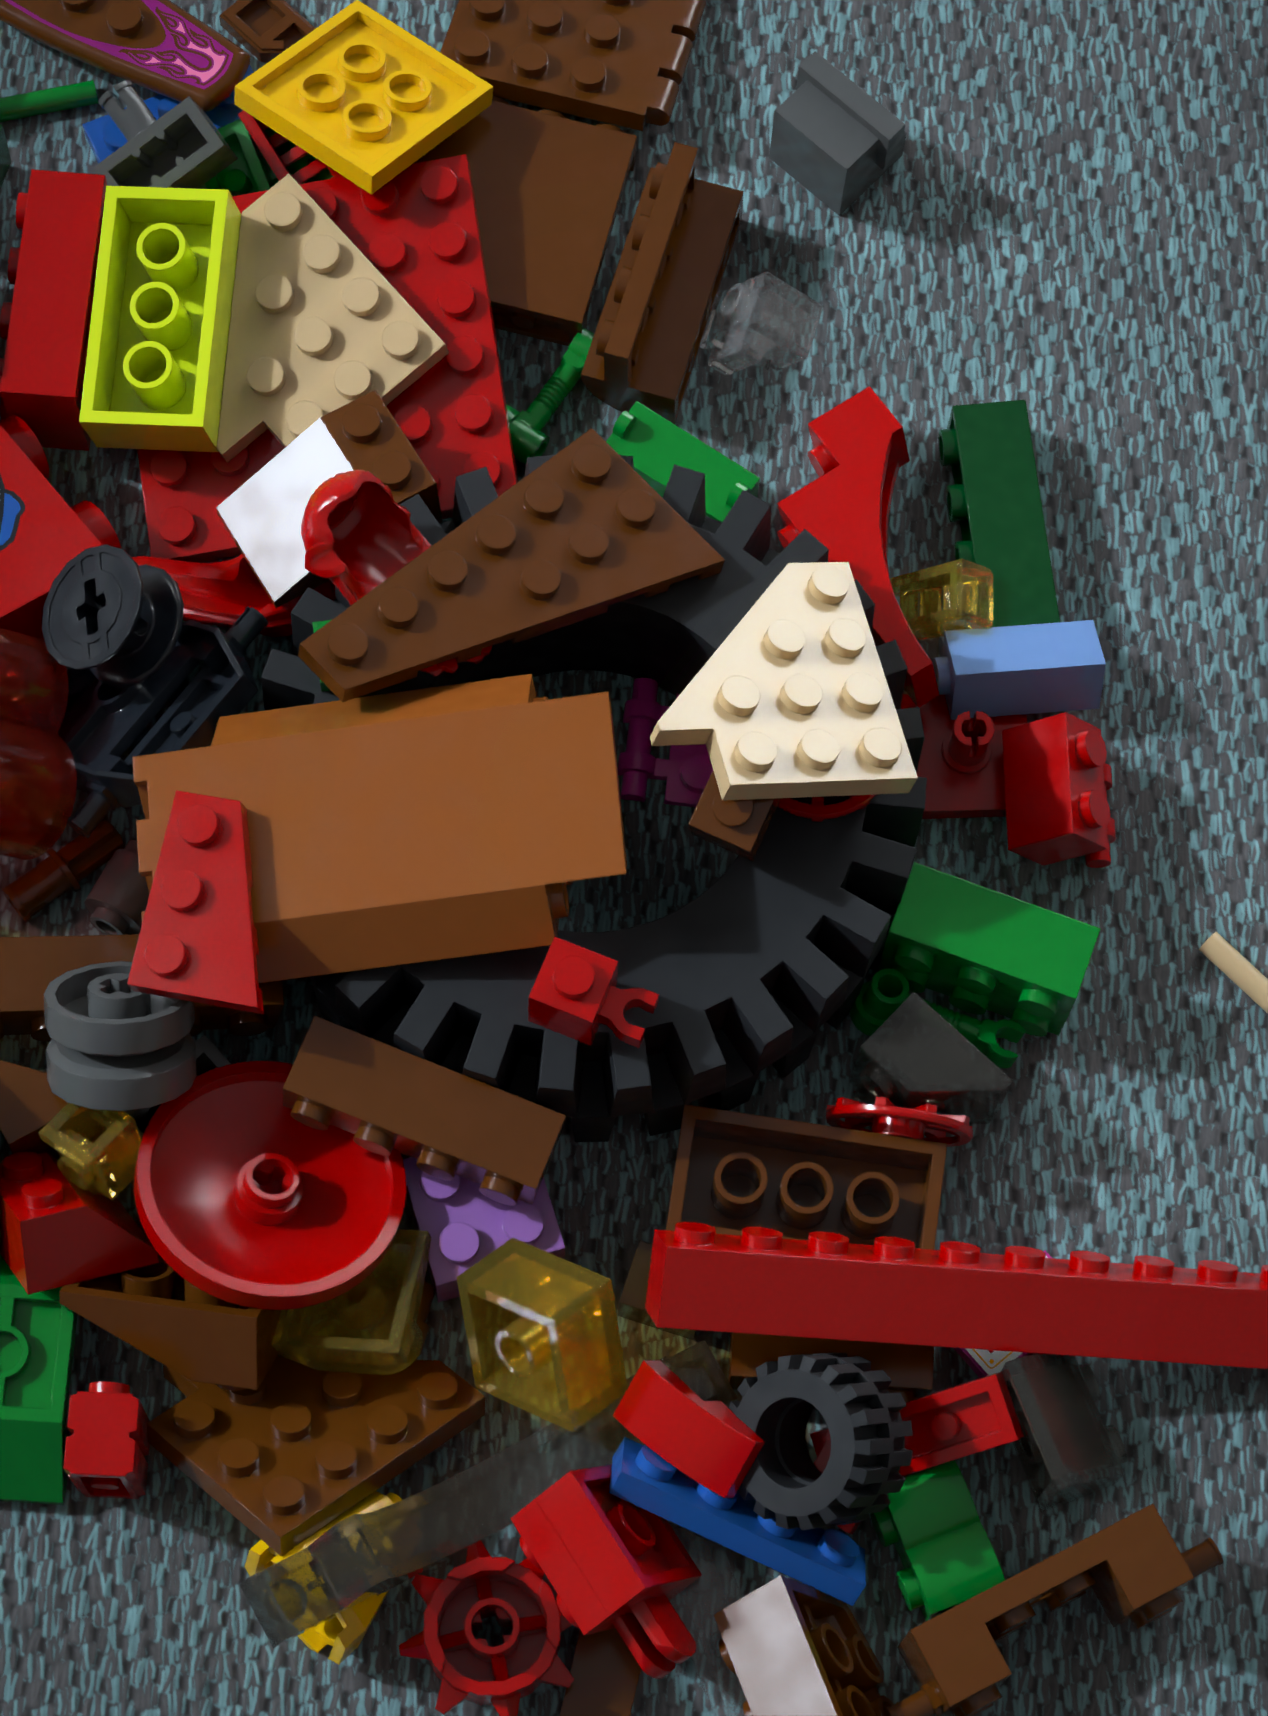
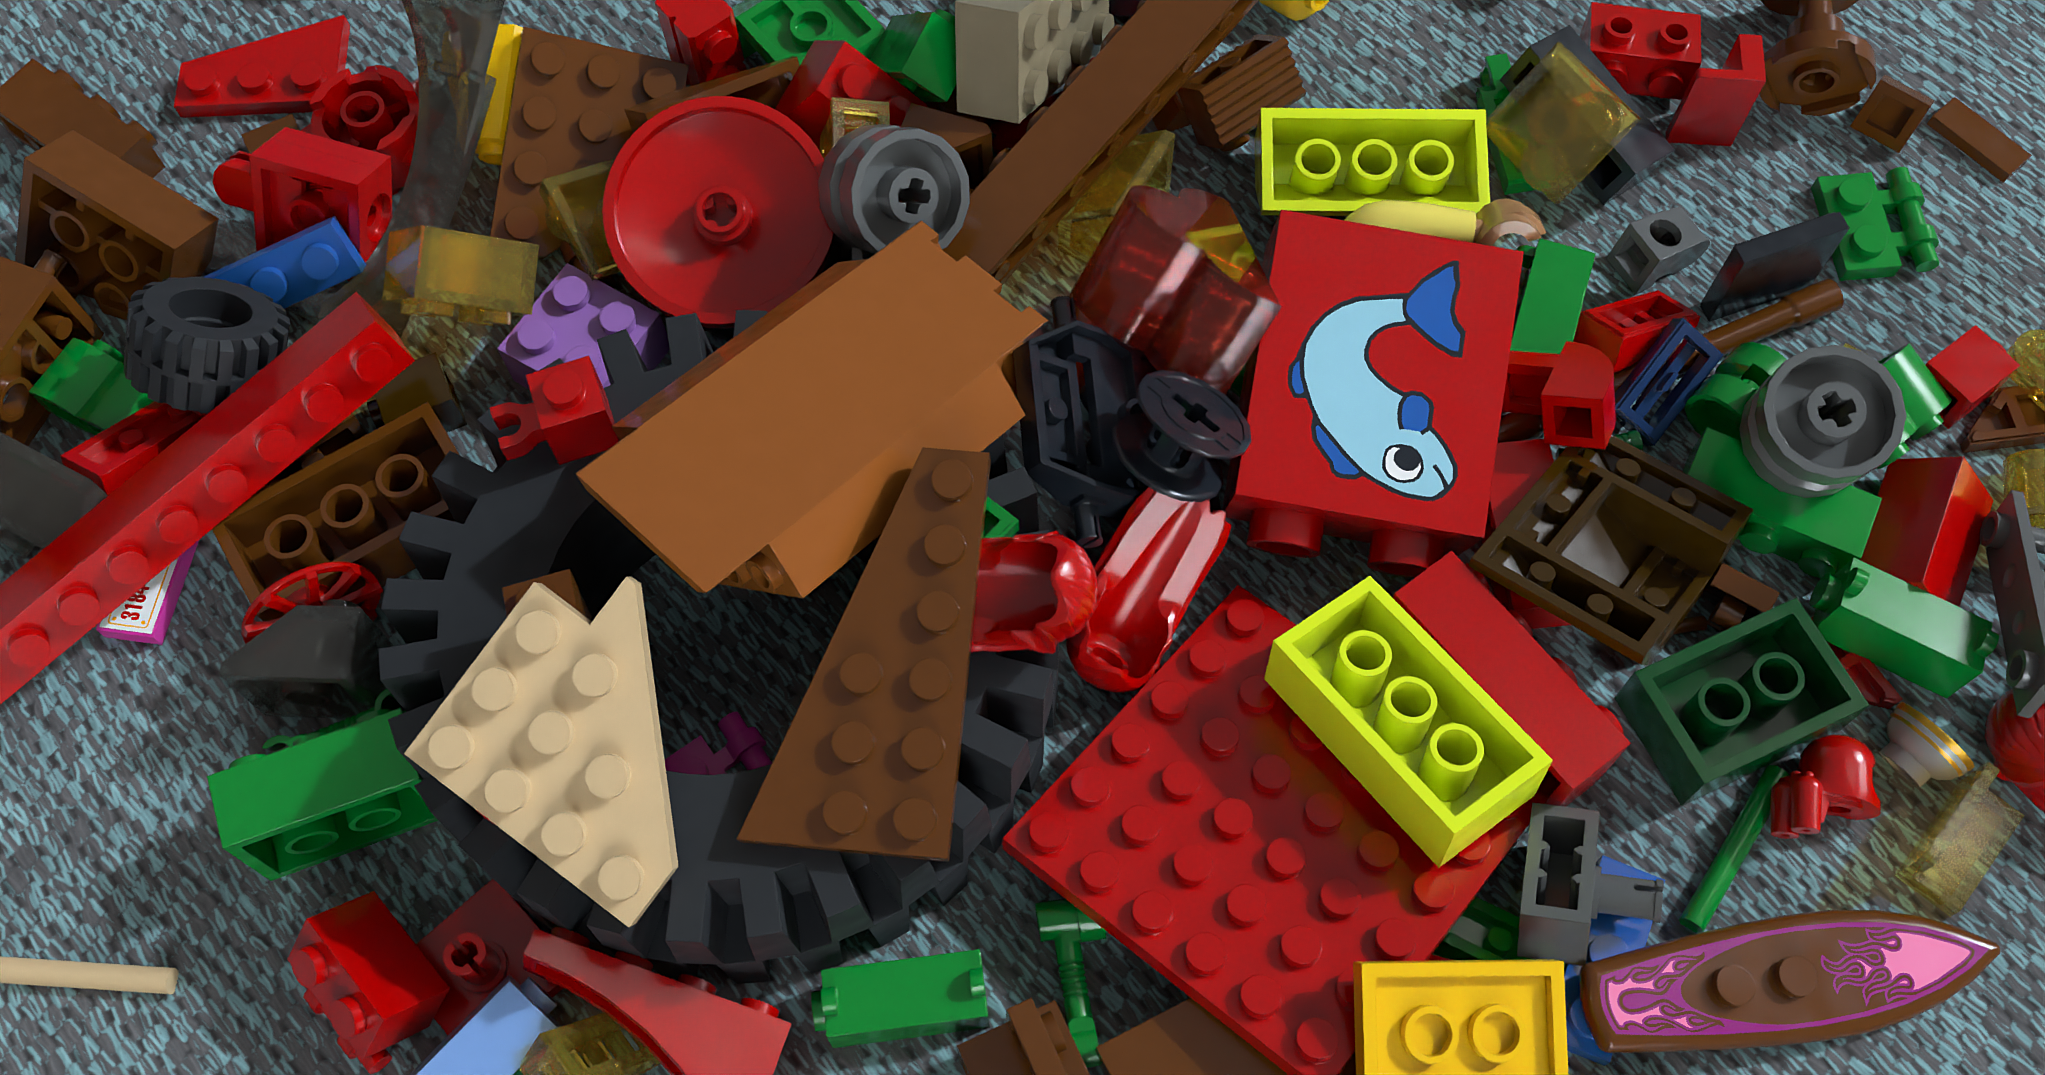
camera: 145 degrees right, 5 degrees down
red wing [127,790,264,1014] -> none
slope [216,390,443,608] -> none
tan wing [217,173,449,463] -> none
reddish brown brick [283,1016,566,1206] -> none
red slope [613,1360,765,1498] -> none

